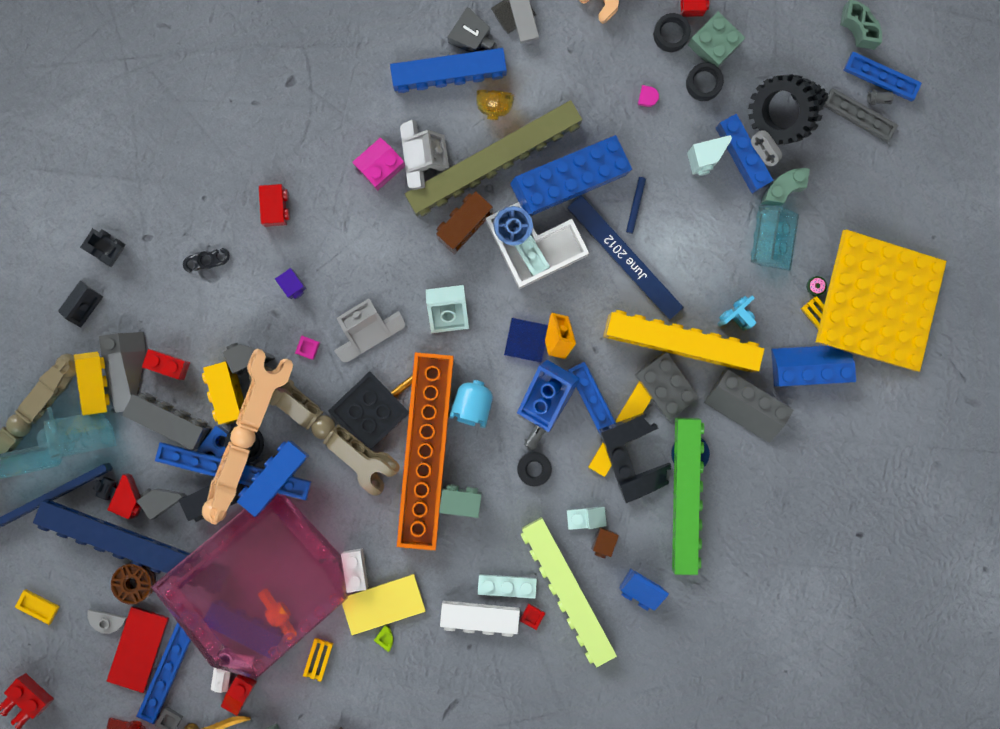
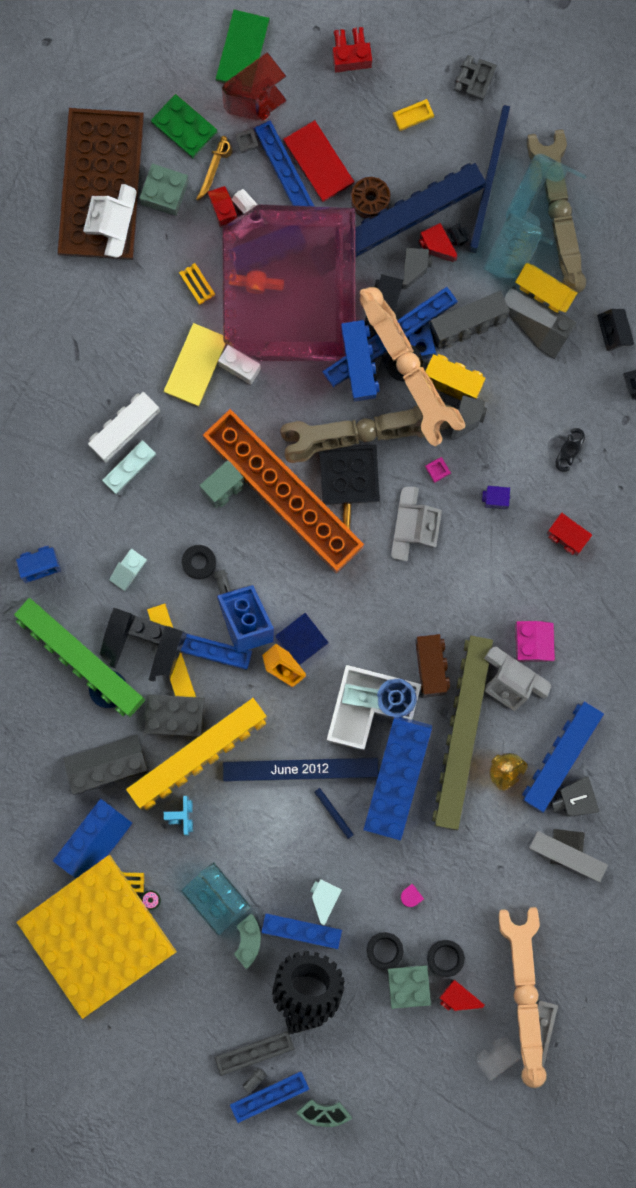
camera: 135 degrees right, 5 degrees down
light grey plate [88,609,127,633] -> none
red brick [142,349,190,380] -> none
lime tile [374,625,393,652] -> none
light aqua slope [426,285,469,333] -> none
medium azure cylinder [449,380,493,428] -> none
red tile [519,603,545,630] -> none
yellowish green brick [520,517,617,668] -> none
reddish brown brick [591,527,619,559] -> none
light grey beam [751,130,782,166] -> none

